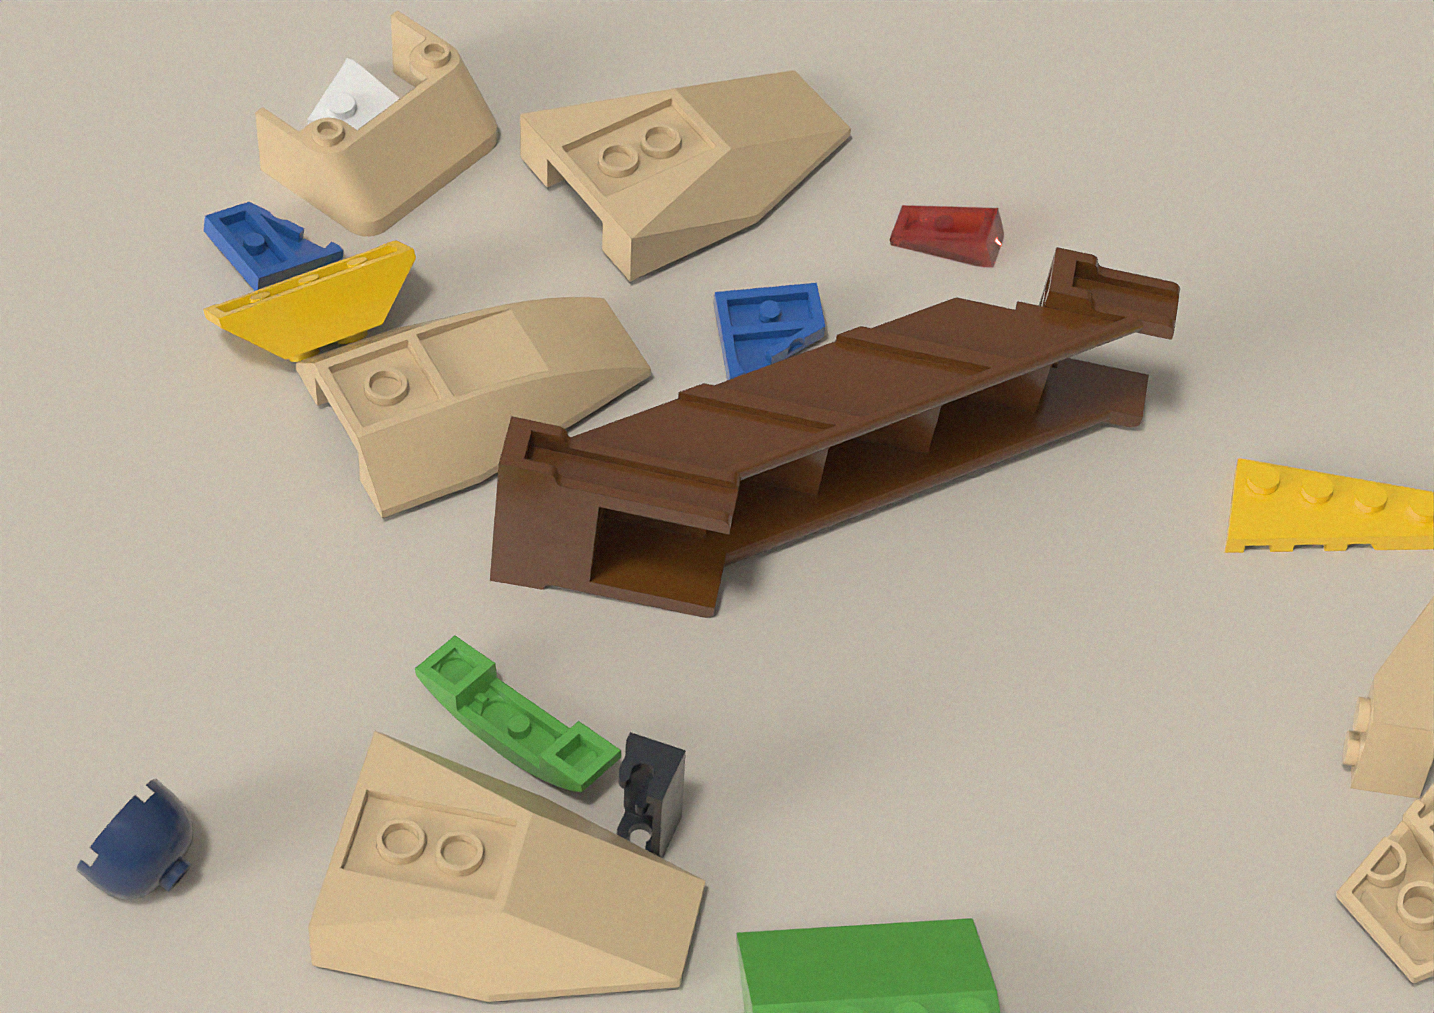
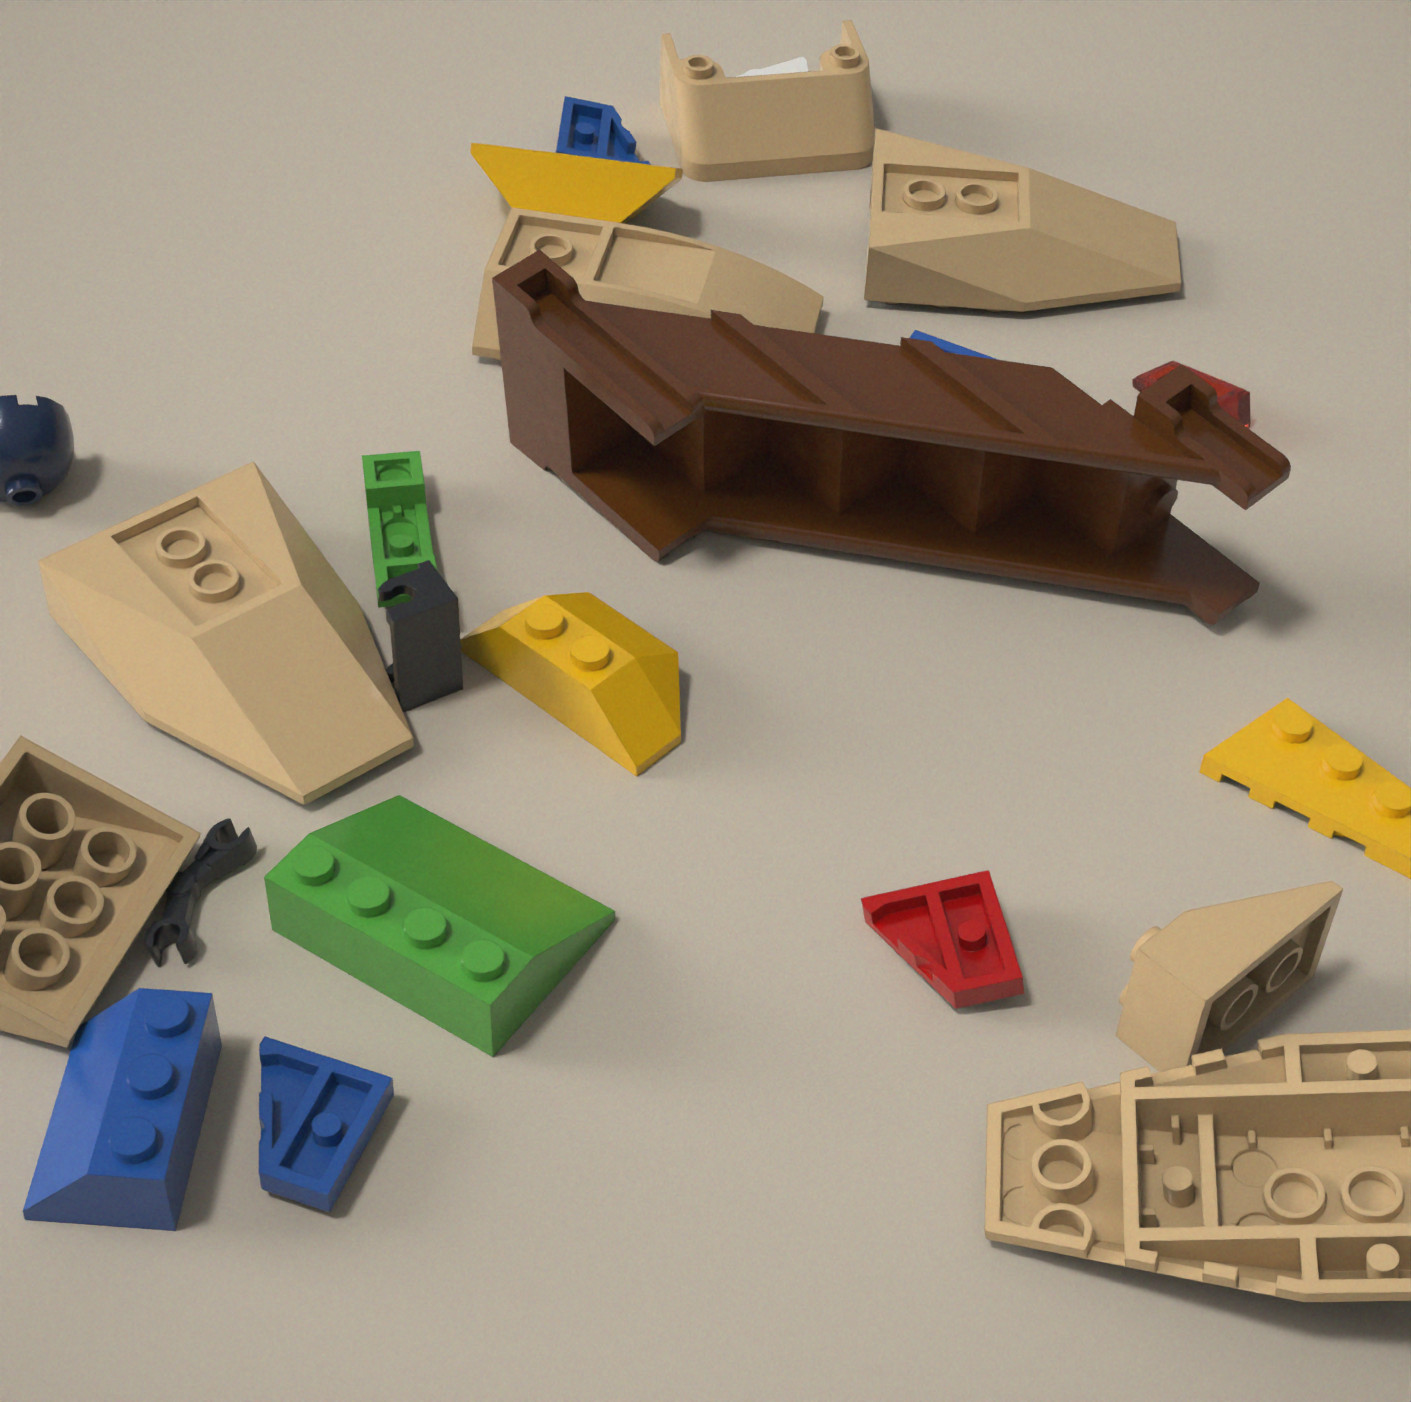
camera: 40 degrees right, 5 degrees down
none -> yellow wedge [460,592,681,777]
none -> red wing [861,870,1024,1009]

